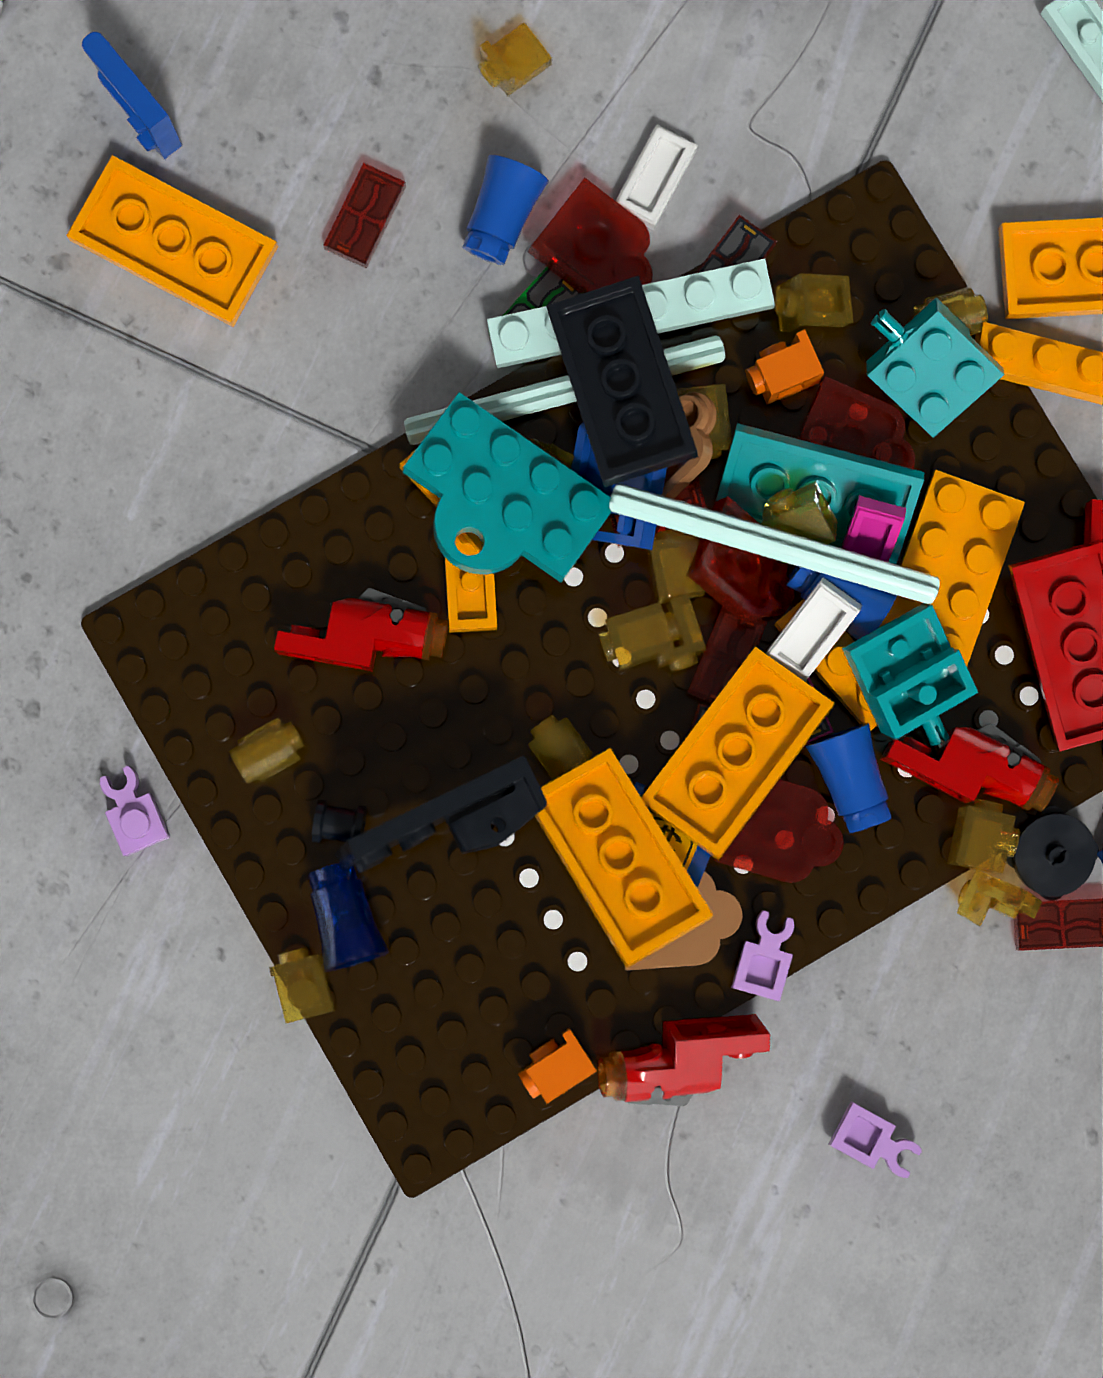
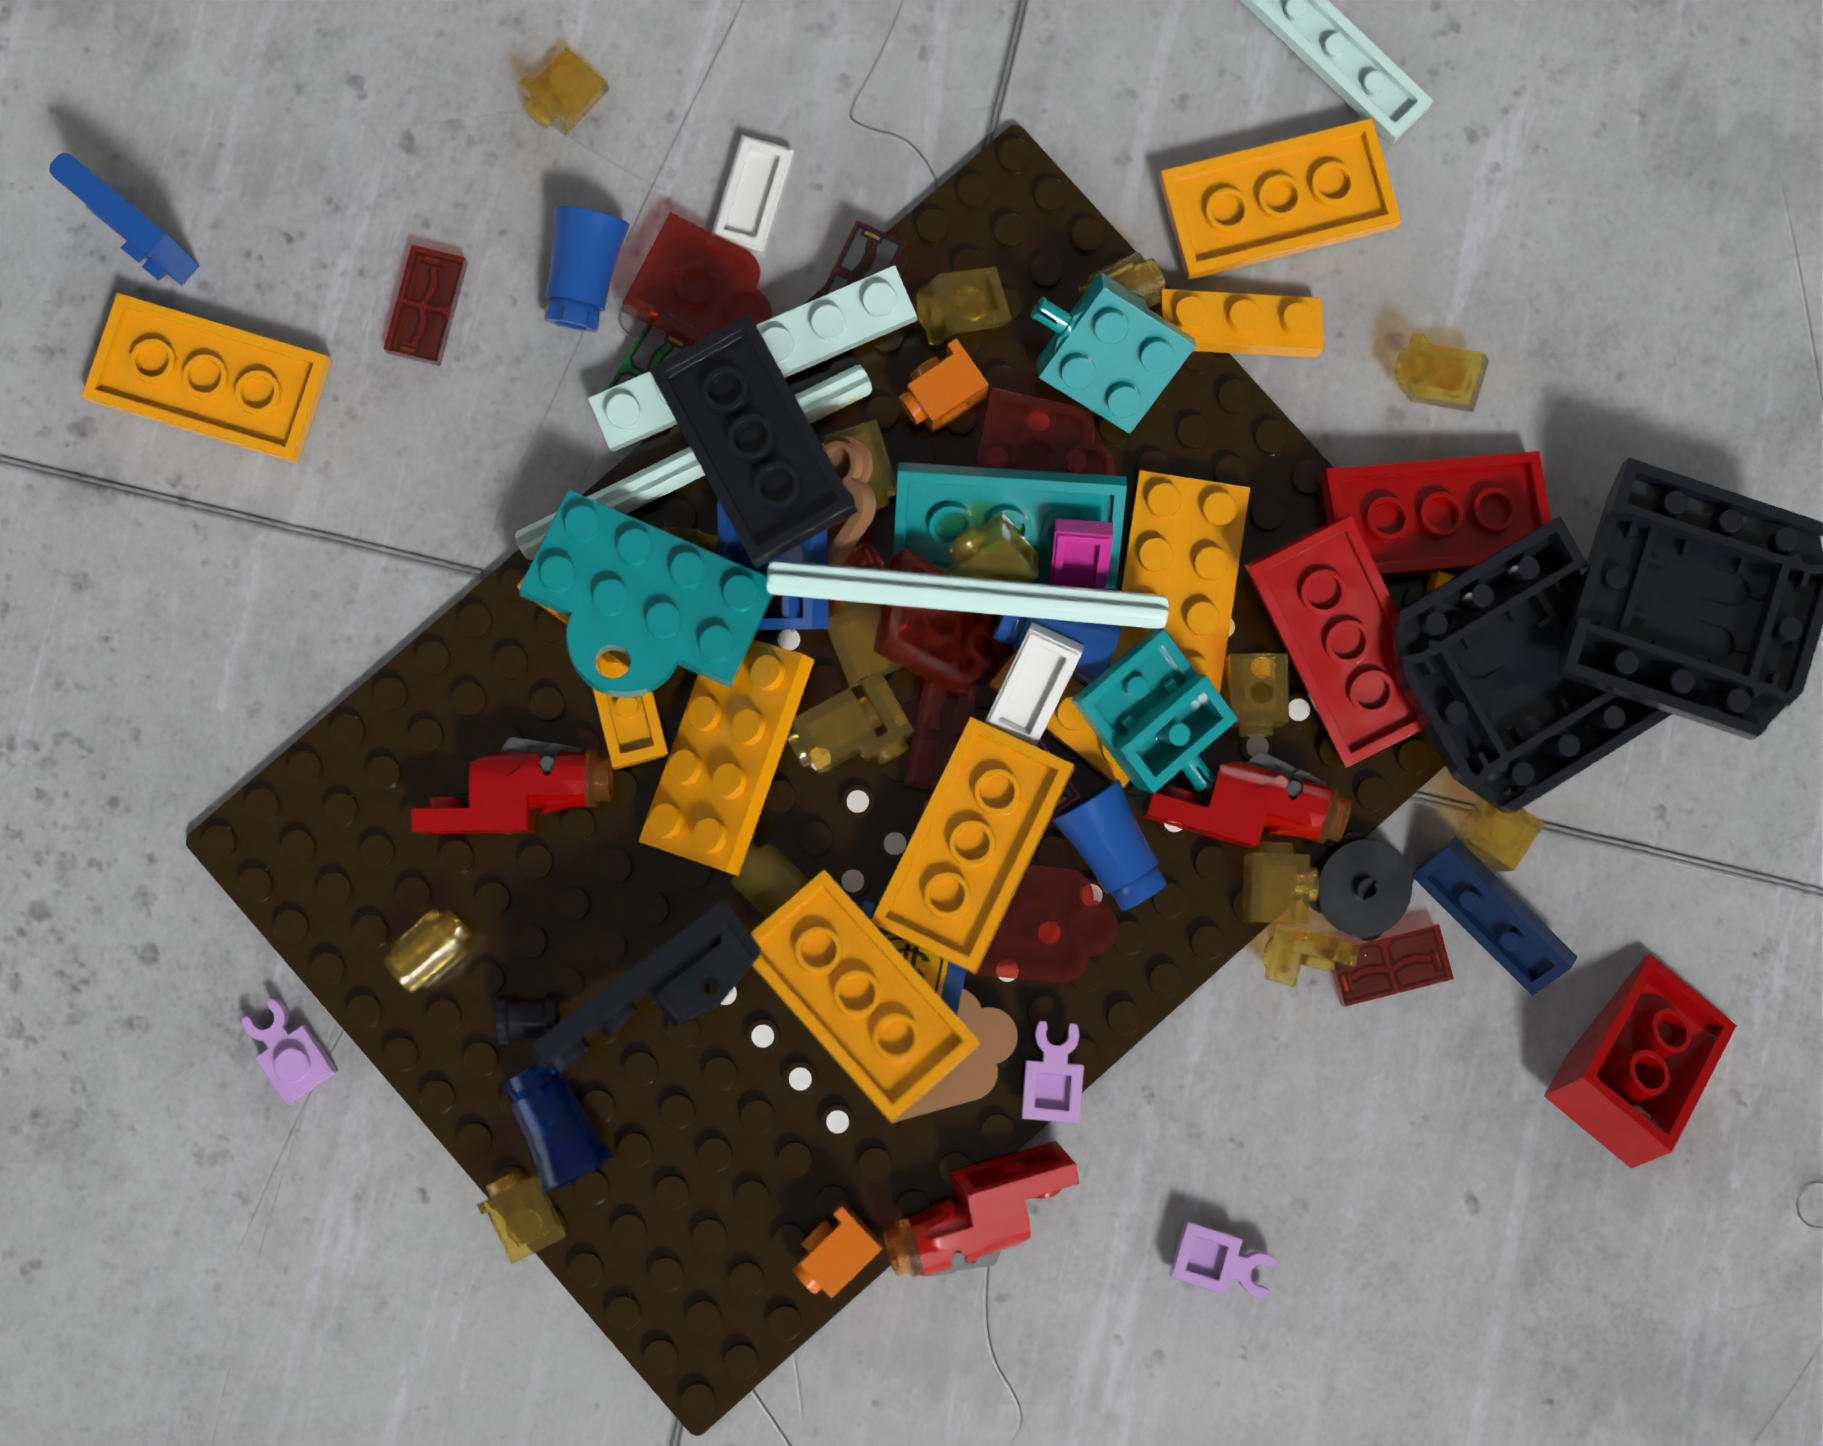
camera: 10 degrees left, 0 degrees up
none -> light orange plate [638,640,814,876]
none -> clear yellow brick [1223,653,1289,737]

